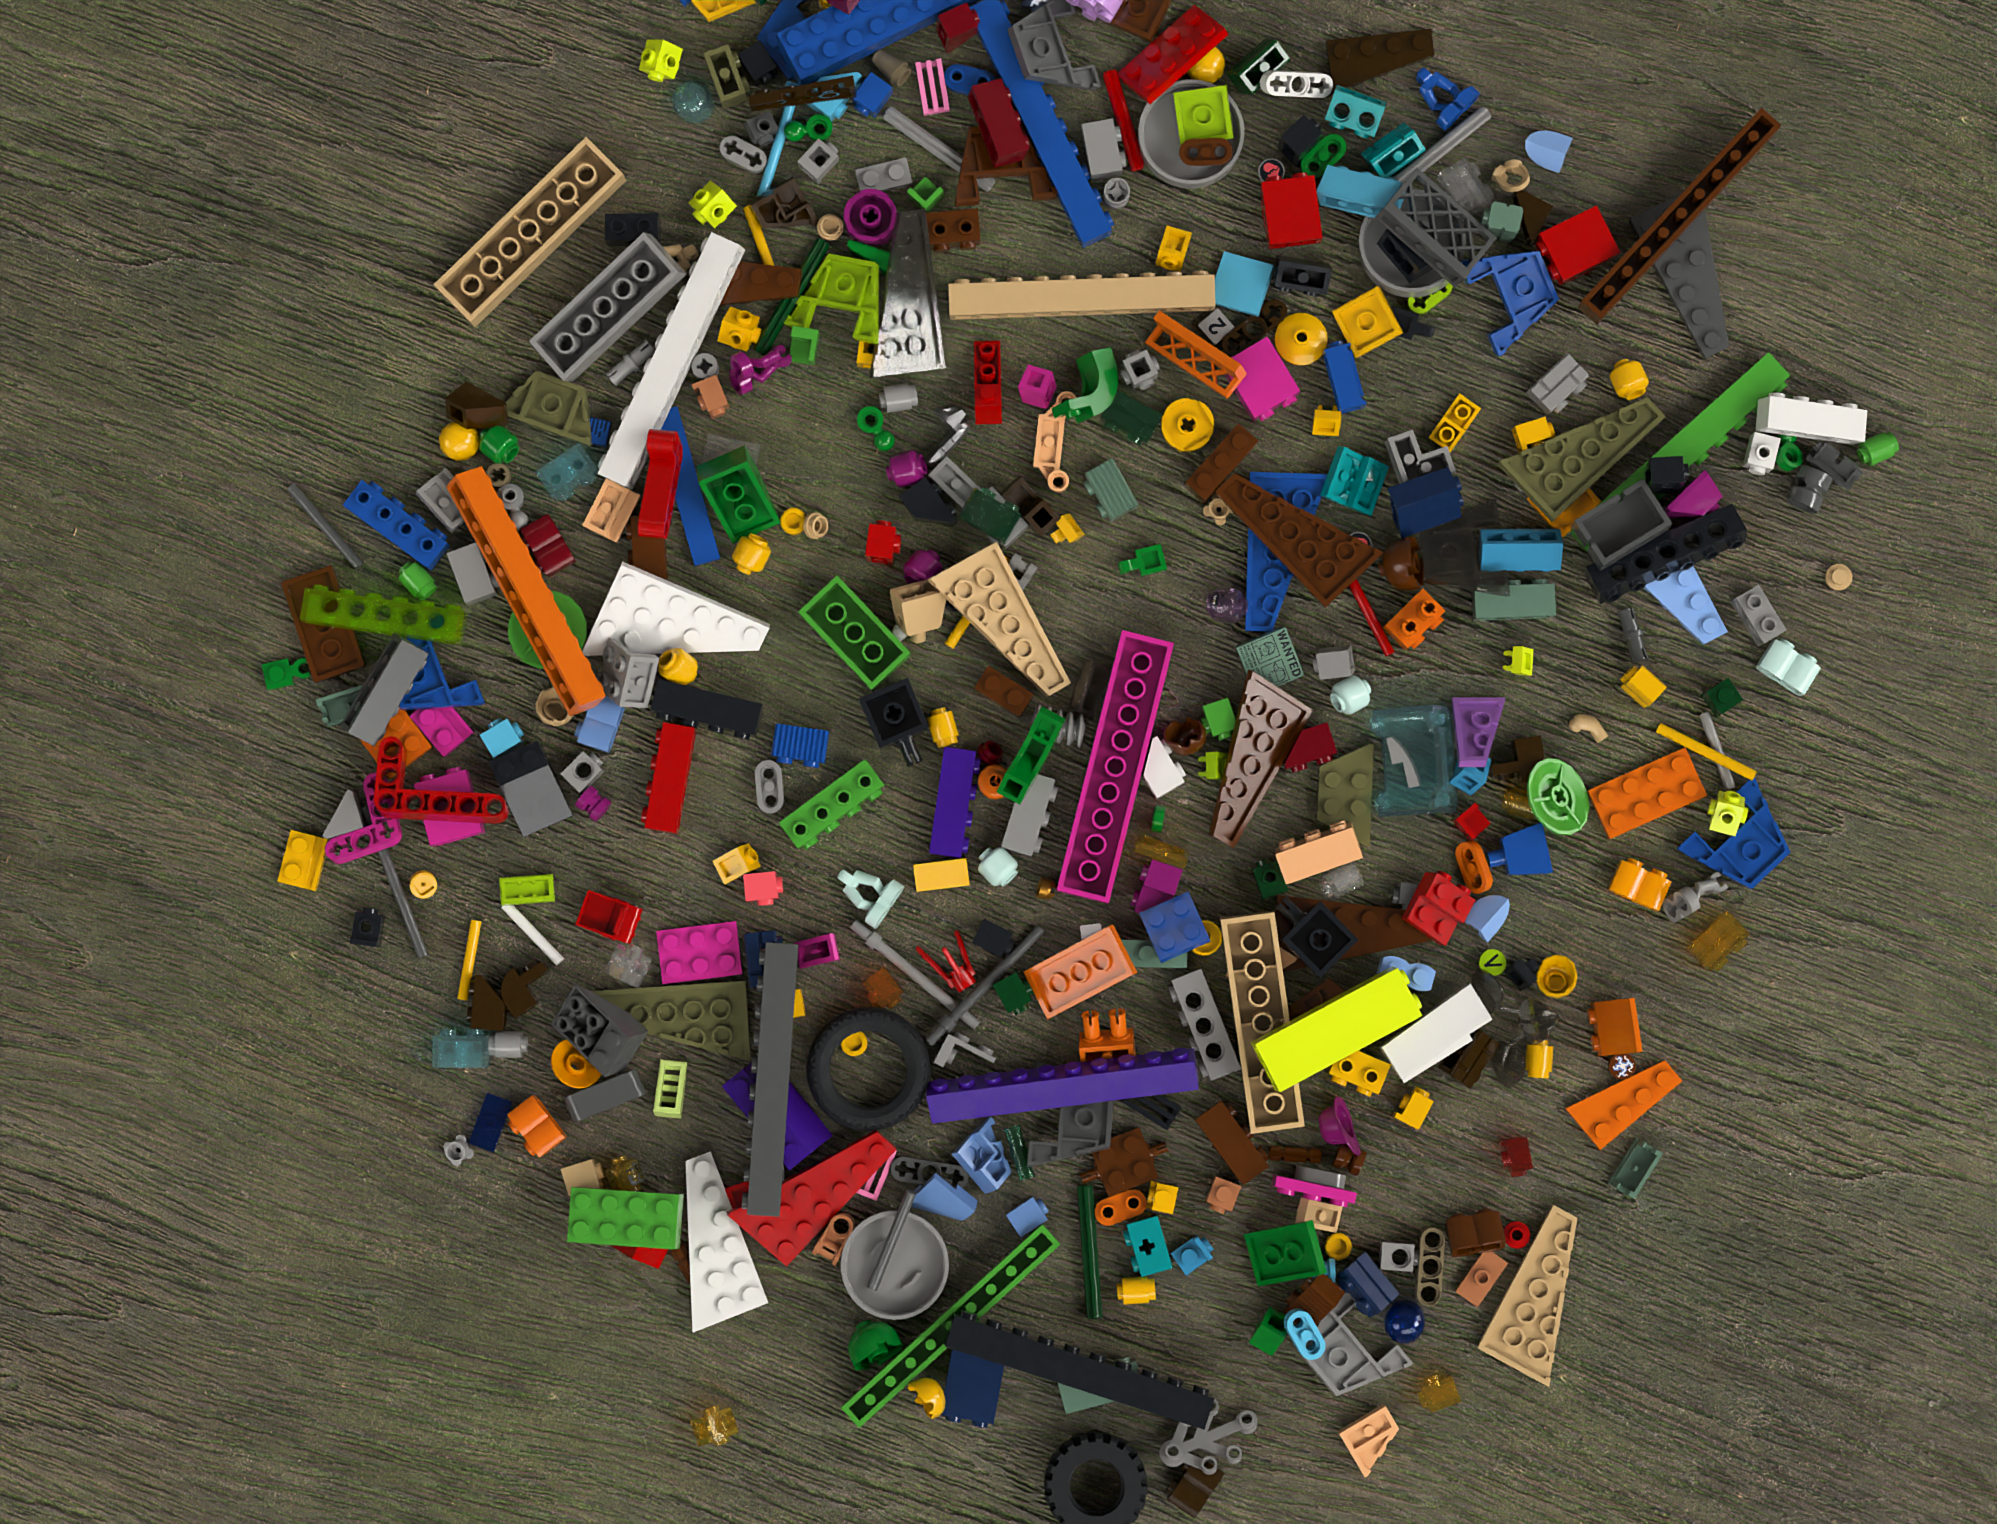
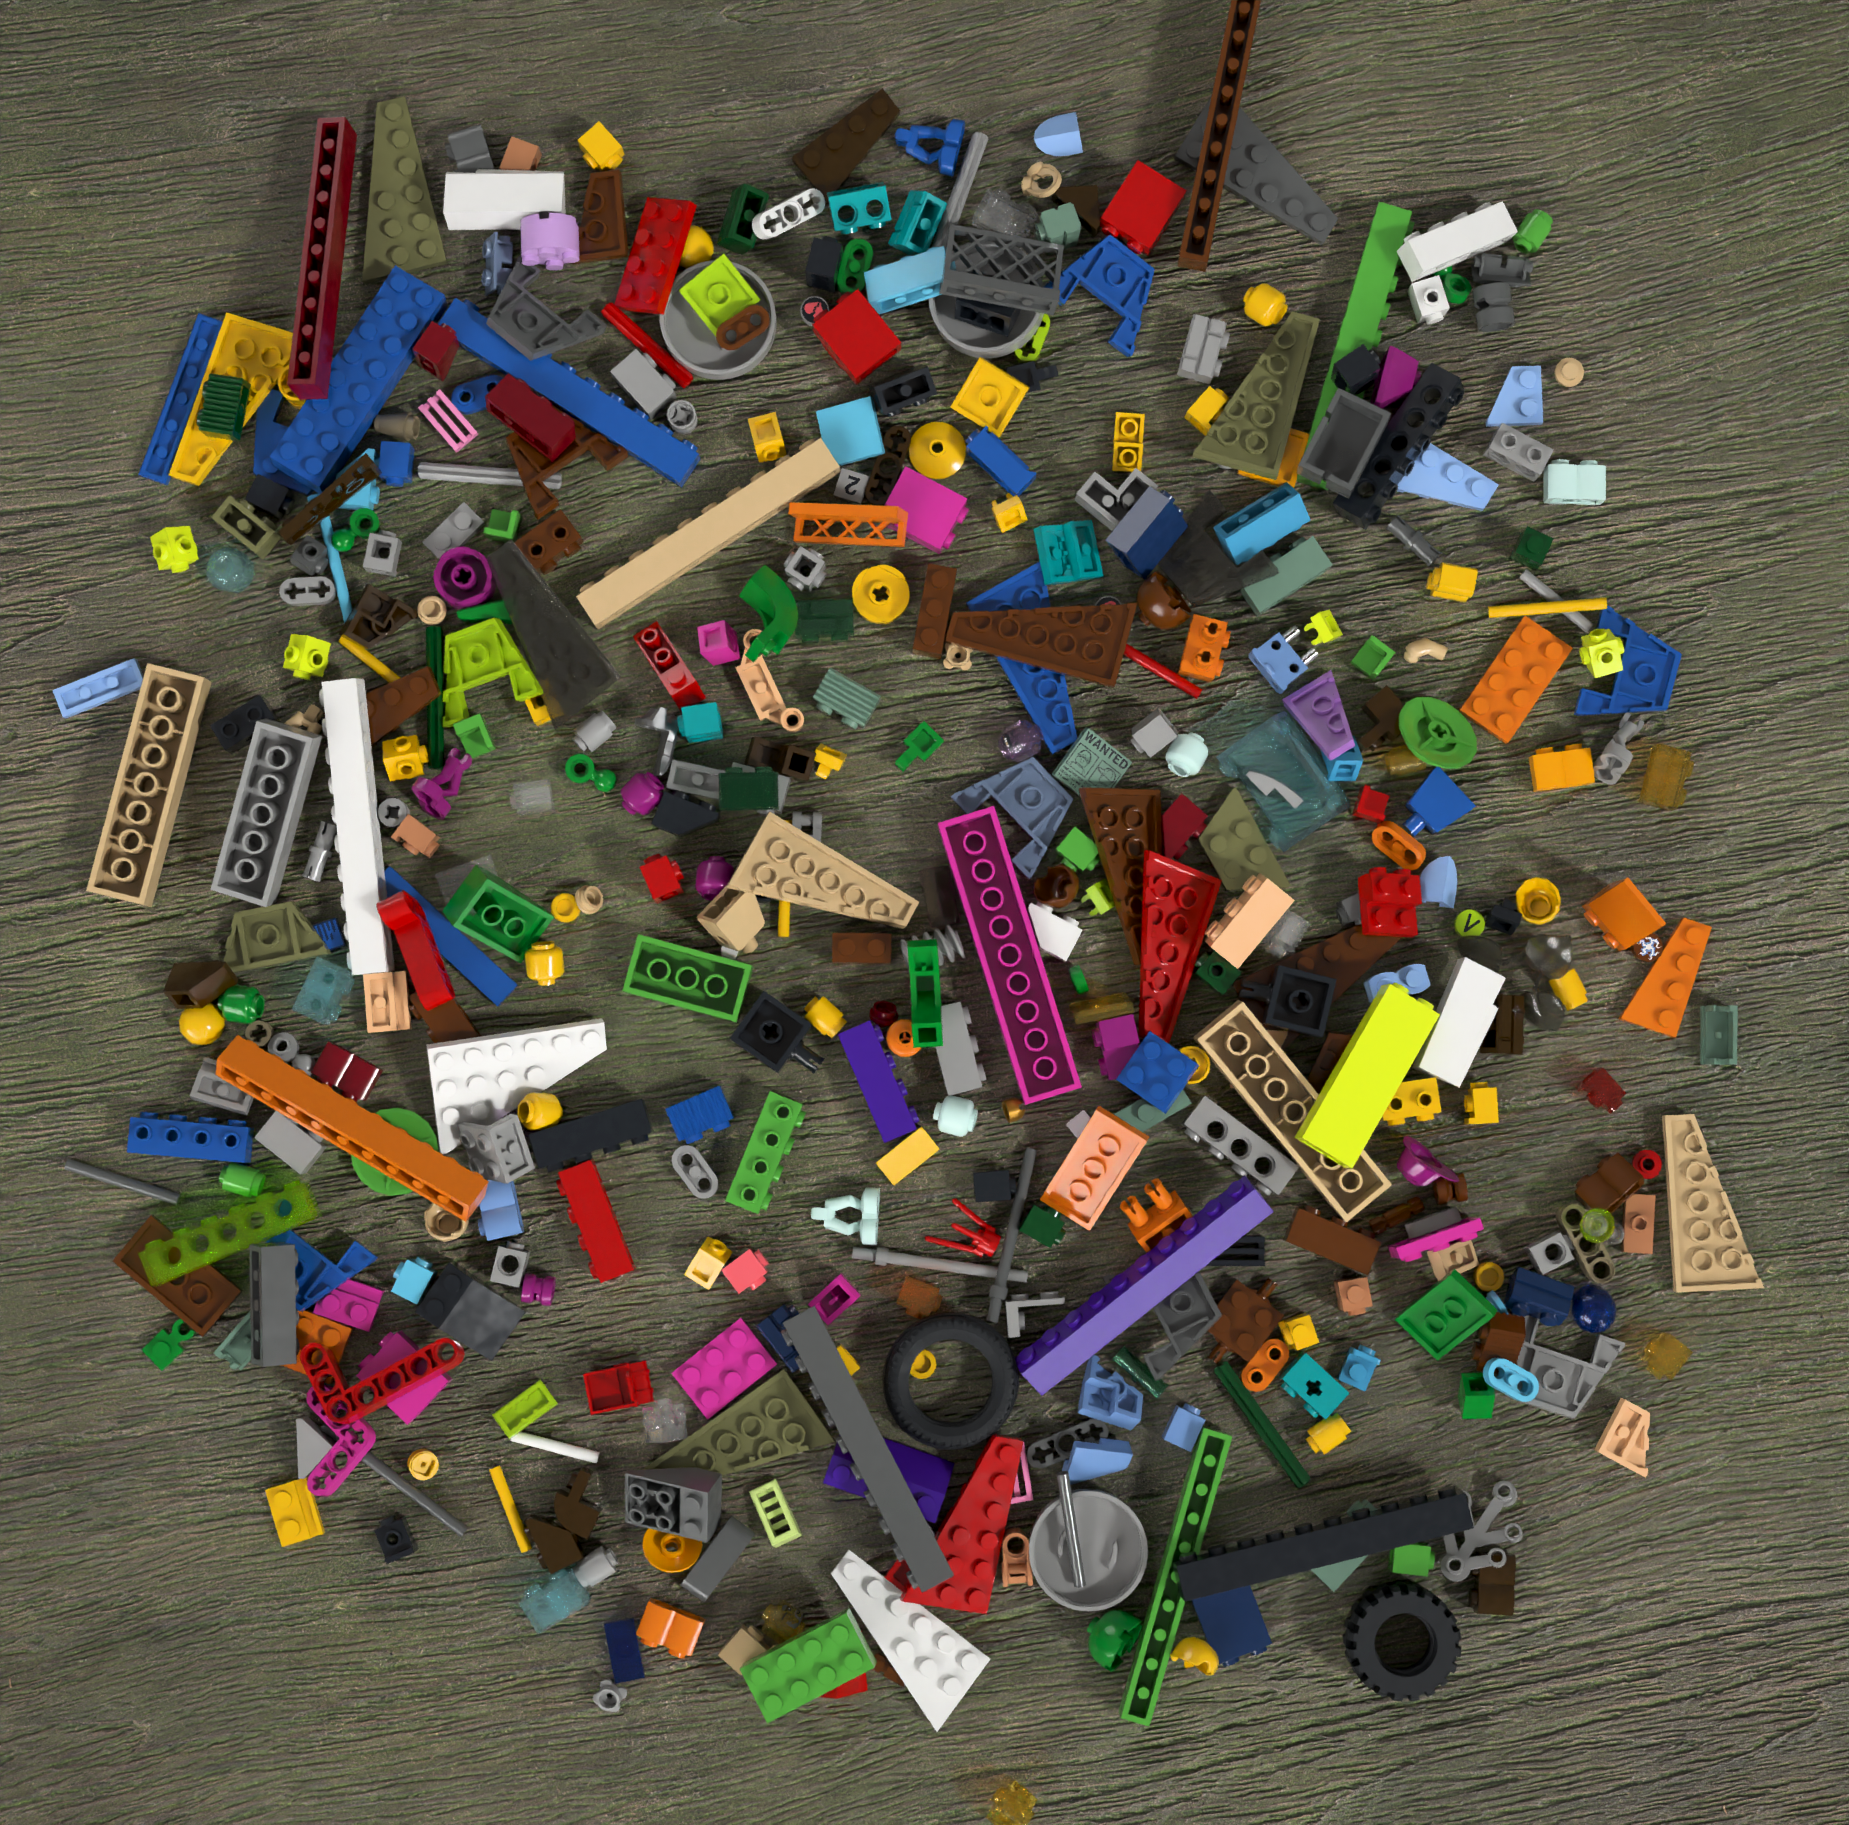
camera: 40 degrees left, 0 degrees up
none -> light blue plate [53,658,144,718]
none -> clear brick [509,779,555,816]
none -> teal brick [677,702,724,743]
none -> sand blue wing [951,757,1073,880]
none -> red wing [1139,850,1222,1044]
none -> medium blue piece [1248,626,1318,694]
none -> bright green panel [1350,635,1396,680]
none -> bright green brick [1388,1542,1435,1577]
none -> light blue wing [1486,366,1543,427]
none -> clear piece [1580,1208,1625,1245]

